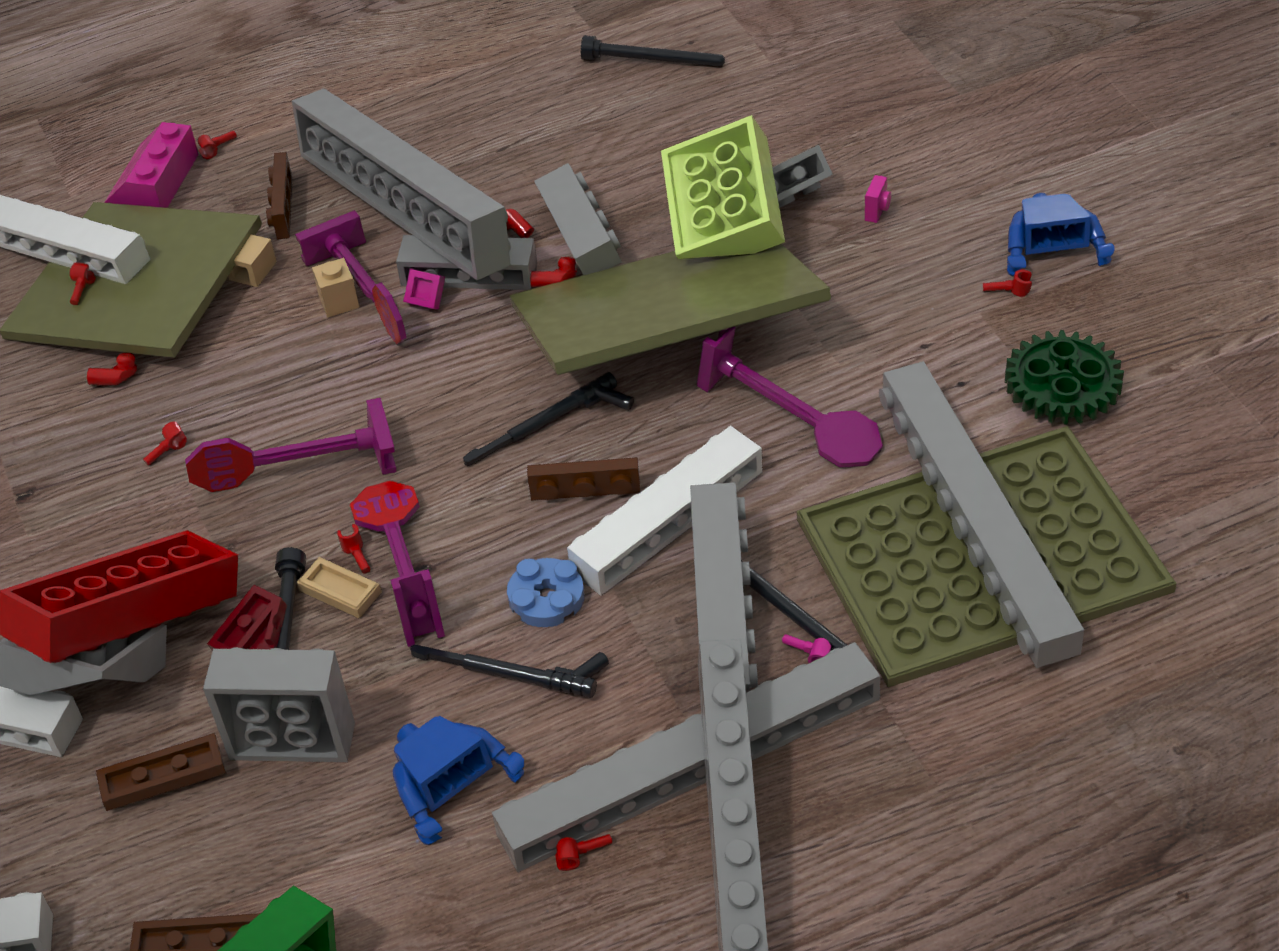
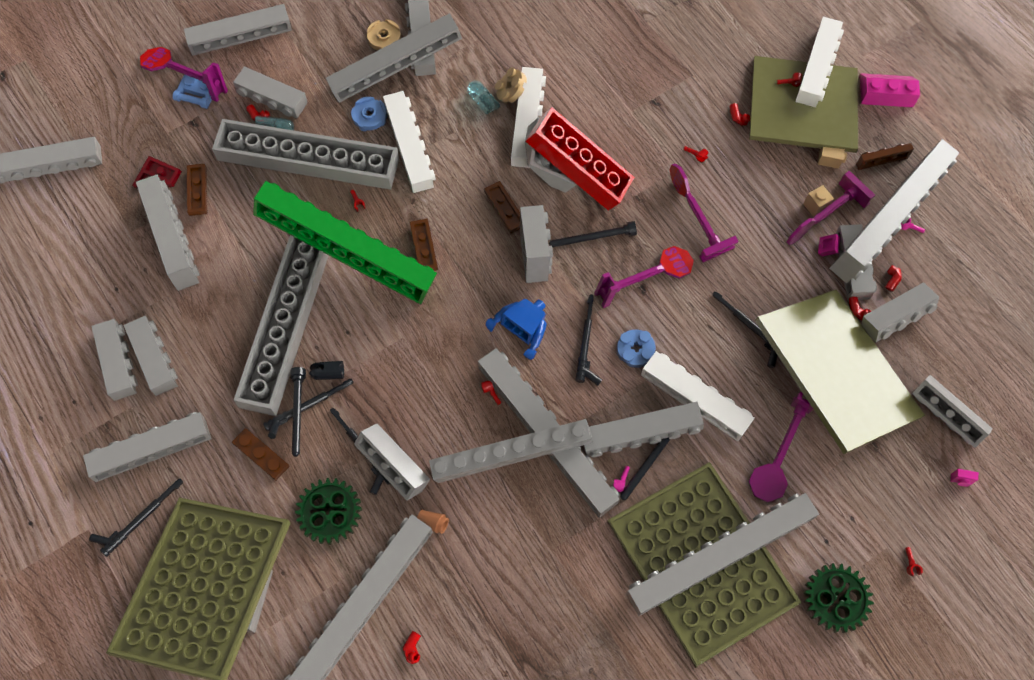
camera: 75 degrees right, 20 degrees up
red hand [197,130,237,159] -> none
dark red wing [207,585,287,651] -> none
tan tile [297,557,382,619] -> none
red hand [337,524,371,574] -> none
reddish brown plate [527,457,641,501] -> none
yellowish green slope [661,115,785,259] -> none
blue torso [1007,193,1115,276] -> none

